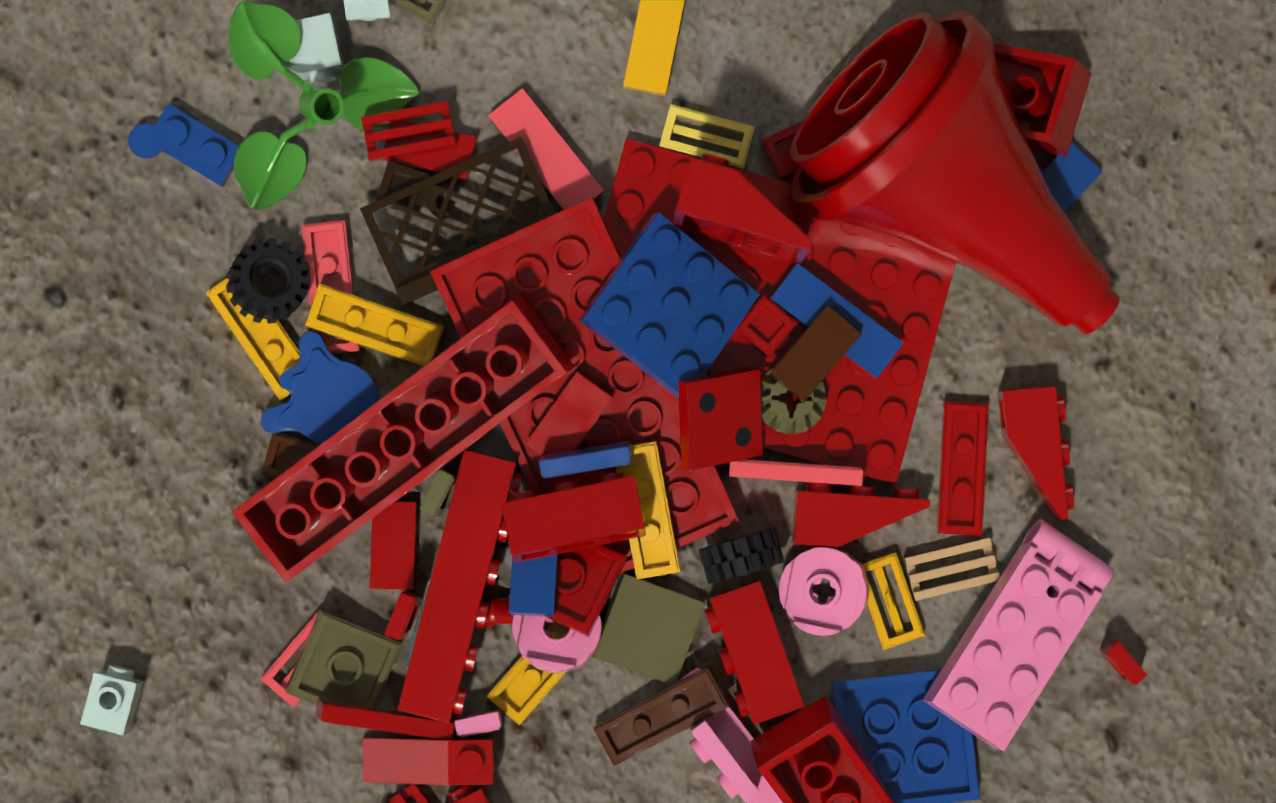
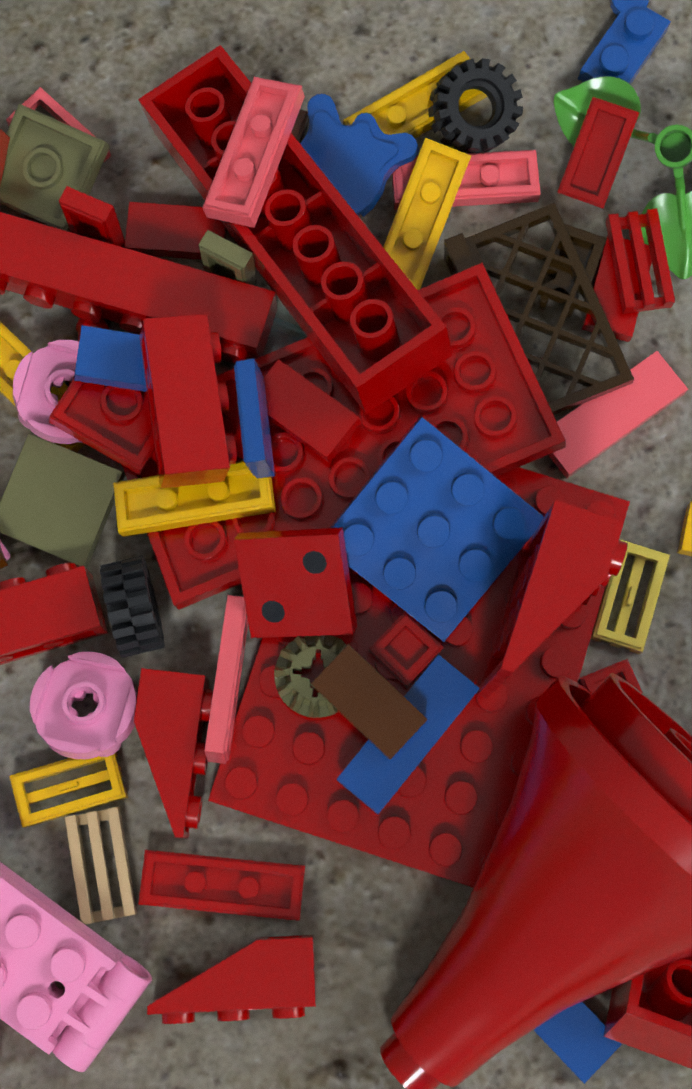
camera: 90 degrees right, 10 degrees down
none -> coral tile [202,77,305,228]
none -> red tile [557,97,640,209]

